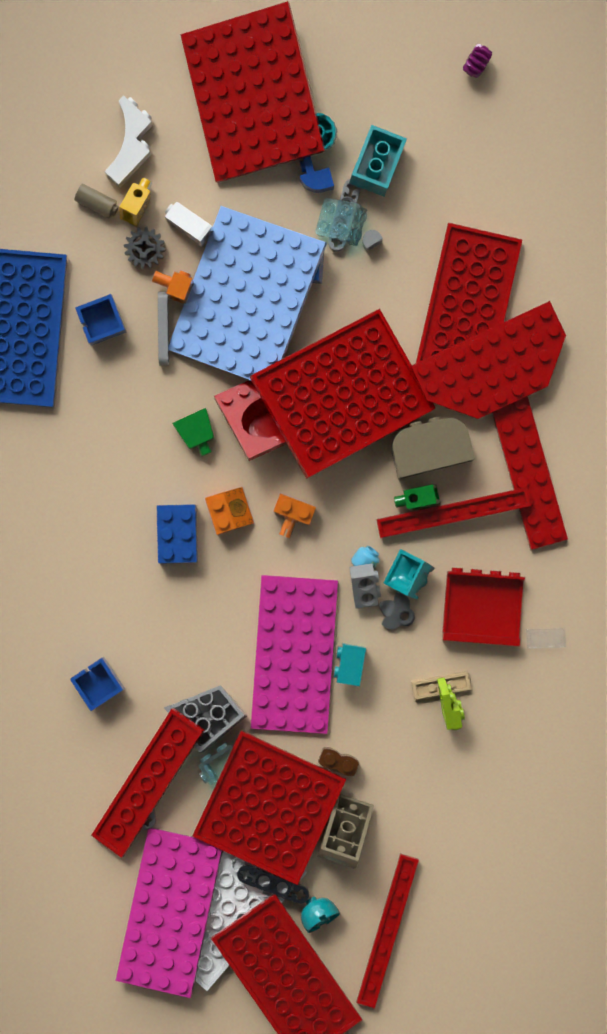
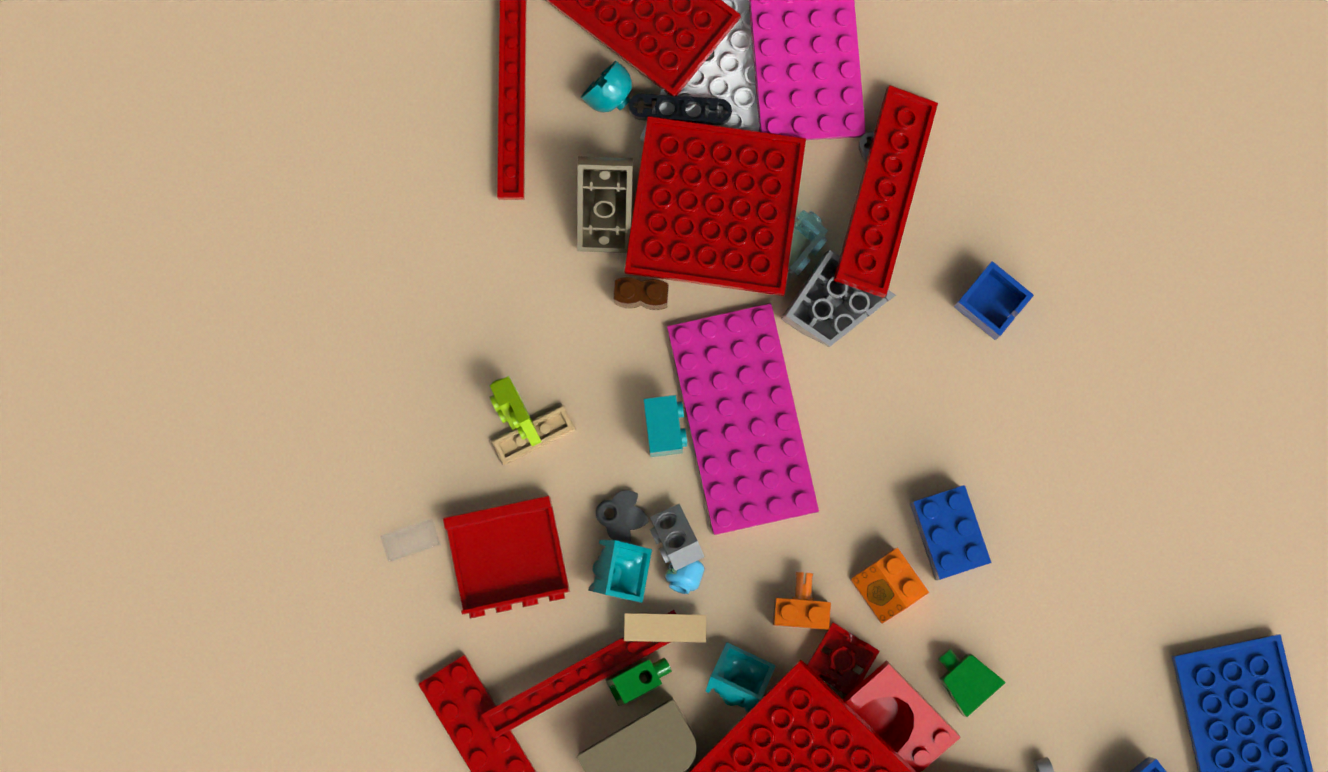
camera: 170 degrees right, 5 degrees down
none -> tan tile [624,613,706,643]
none -> teal brick [705,642,776,713]
none -> red brick [807,622,880,695]

